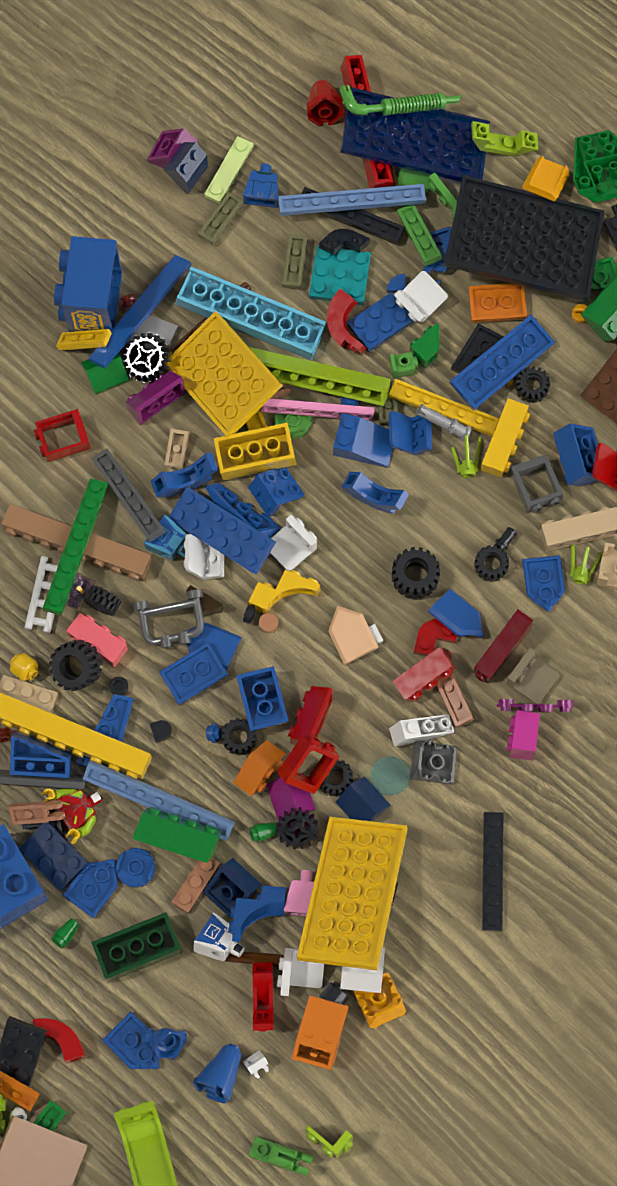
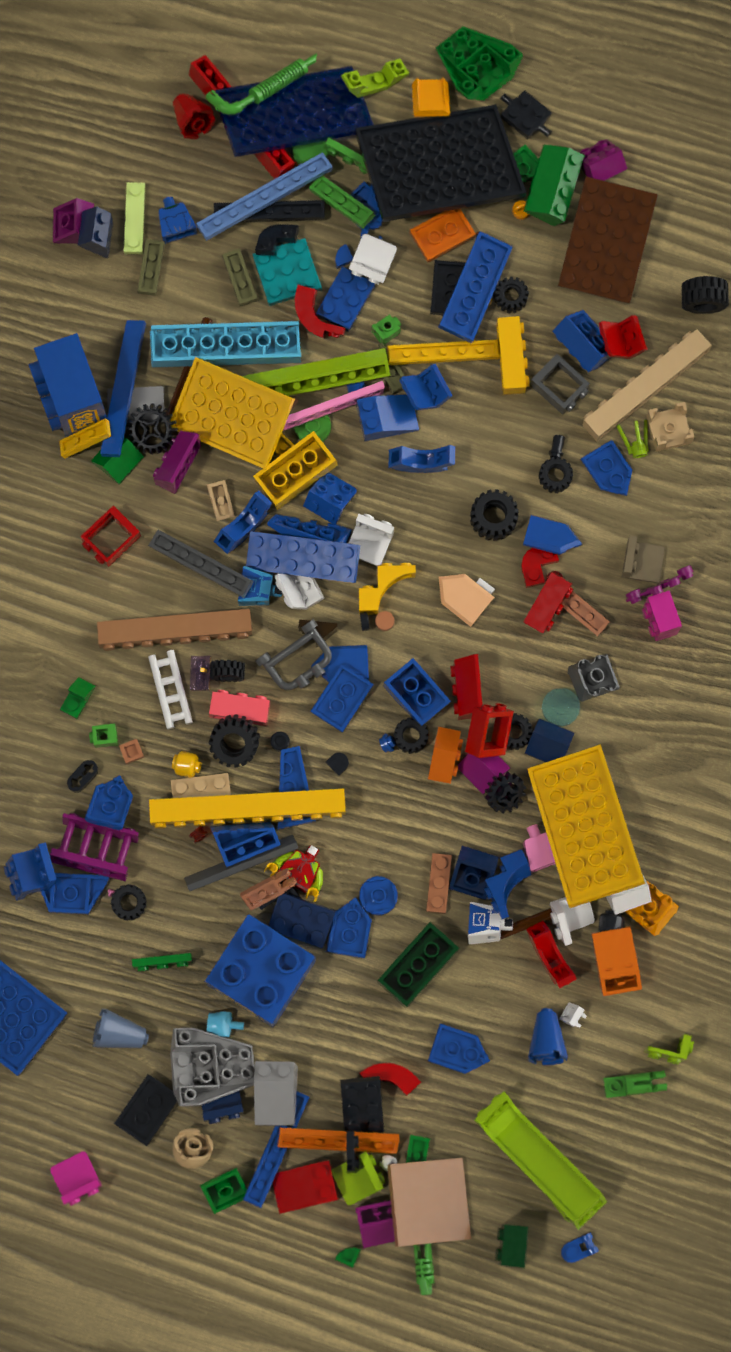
camera: 30 degrees left, 5 degrees up
green plate [43,478,108,616] -> none
green cone [51,918,79,949] -> none
medium blue plate [83,760,235,841] -> none
clear red bush [120,294,137,308] -> none
green slope [132,807,222,863] -> none
blue hair [142,1028,187,1060] -> none
green cone [249,822,277,843] -> none
white slope [389,714,454,747] -> none
green slope [410,323,439,368] -> none
light grey pin [416,404,471,441] -> none
lime plant [451,435,482,478] -> none
dark red slope [473,609,533,684] -> none
black plate [482,812,504,932] -> none

